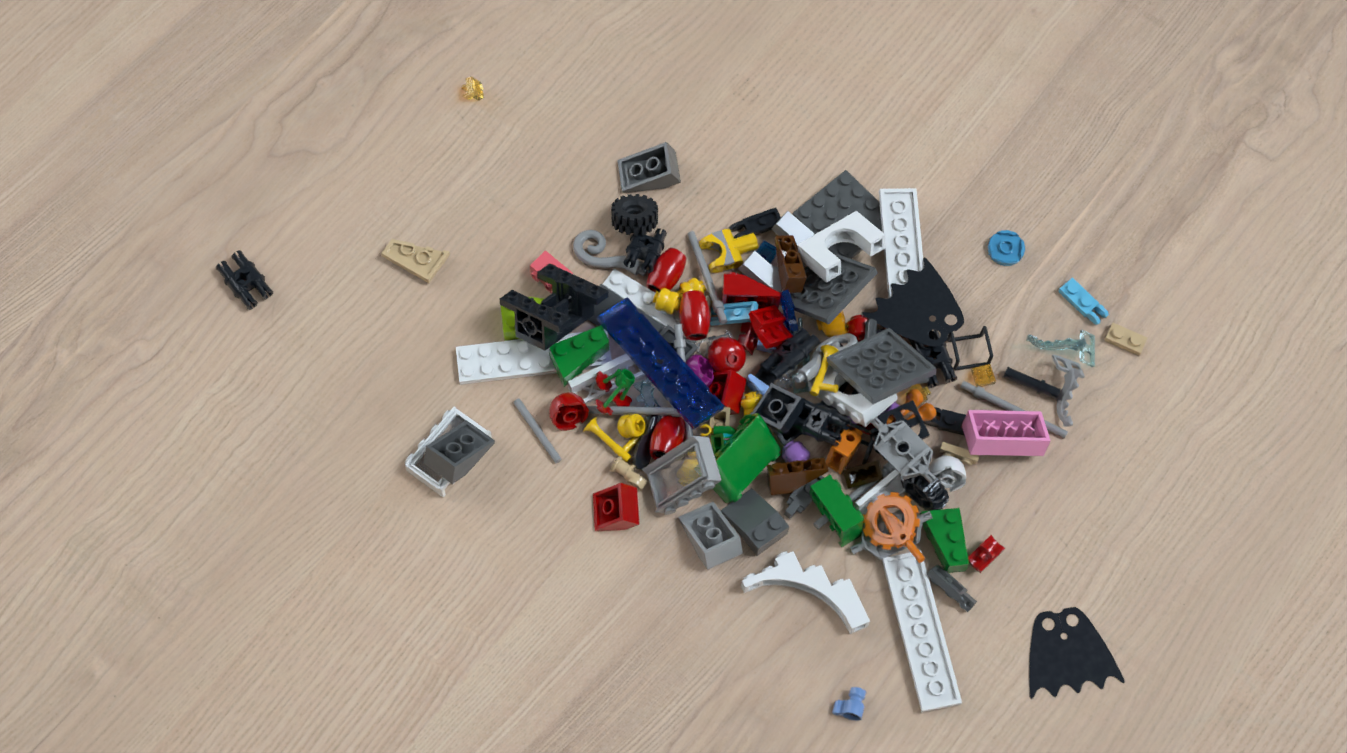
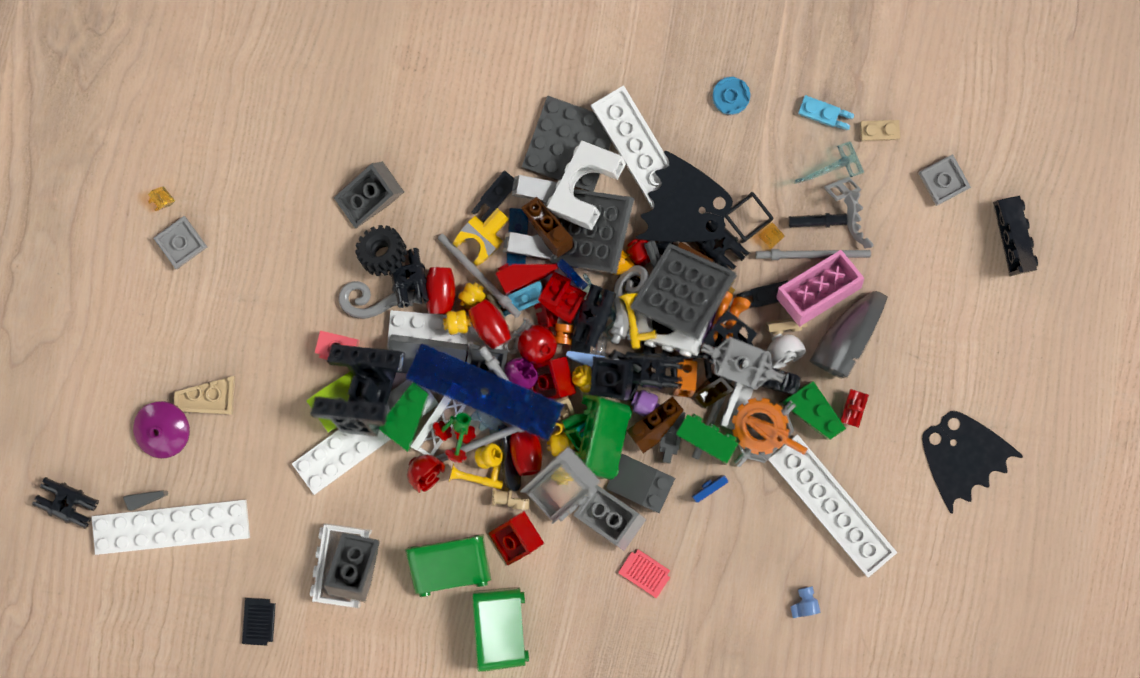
camera: 30 degrees left, 20 degrees up
light grey bar [513,398,562,463] -> none
white arch [741,551,870,634] -> none
dark grey hinge [926,565,977,612] -> none
none -> white plate [92,500,250,555]
none -> dark grey slope [123,490,168,511]
none -> magenta dish [133,401,190,459]
none -> light grey plate [153,216,208,269]
none -> black window [242,597,276,646]
none -> green windscreen [405,534,492,597]
none -> windscreen [473,587,529,672]
none -> orange wheel [555,324,574,345]
none -> coral window [618,549,670,598]
none -> blue plate [692,475,728,503]
none -> dark grey panel [810,291,888,379]
none -> light grey plate [918,154,971,206]
none -> black wedge [993,195,1038,276]

